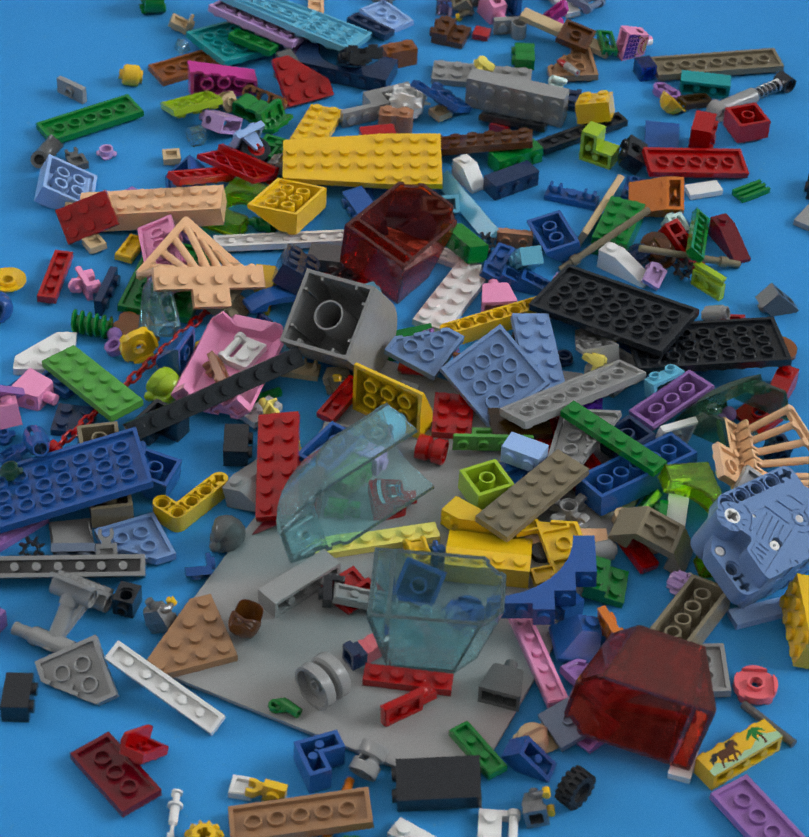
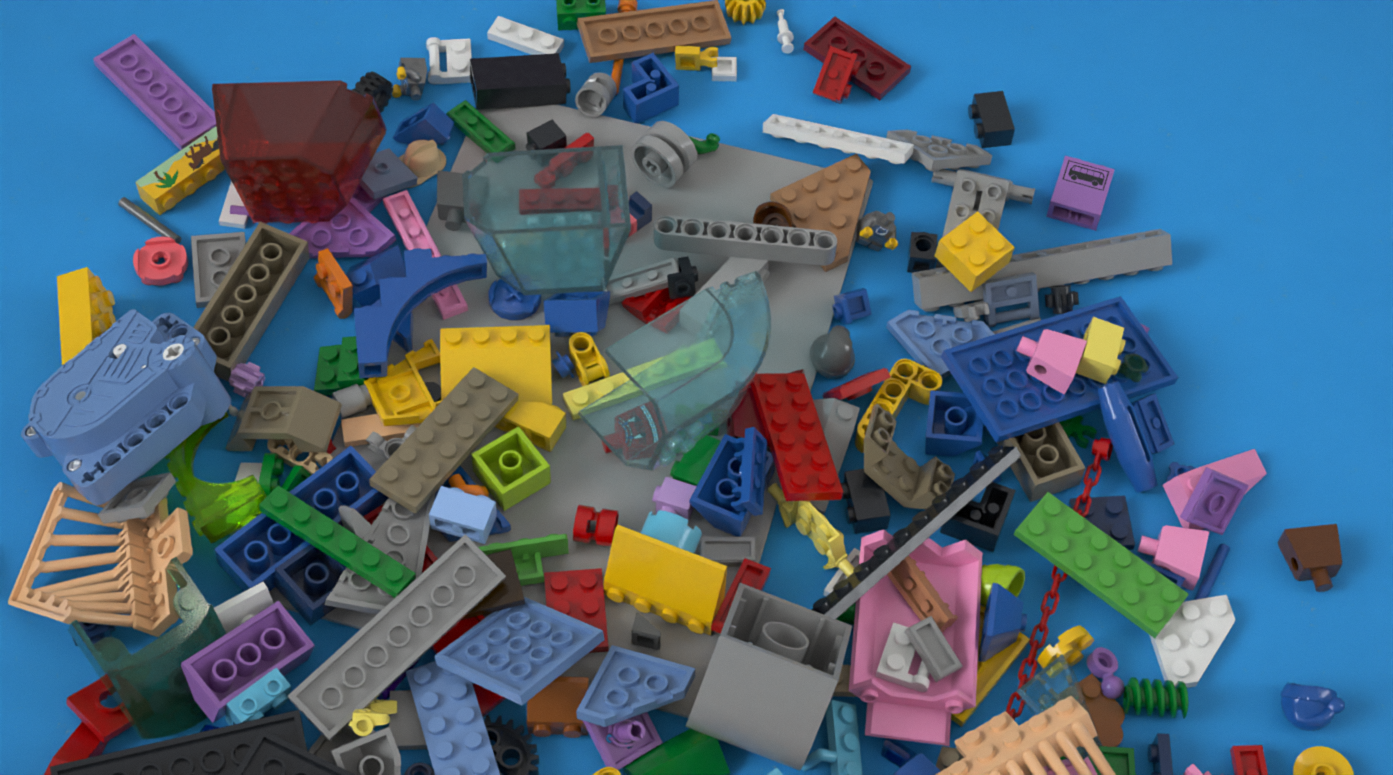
camera: 170 degrees right, 15 degrees up
none -> light grey slope [338,505,372,539]
none -> orange arm [448,474,489,497]
none -> black brick [526,119,567,165]
none -> light grey beam [654,215,837,266]
none -> blue plate [731,427,767,516]
none -> red piece [822,368,891,401]
none -> dark tan slope [864,404,955,509]
none -> light grey tile [905,616,963,682]
none -> yellow brick [935,211,1015,292]
none -> bright pink torso [1016,329,1087,394]
none -> light yellow brick [1076,317,1126,384]

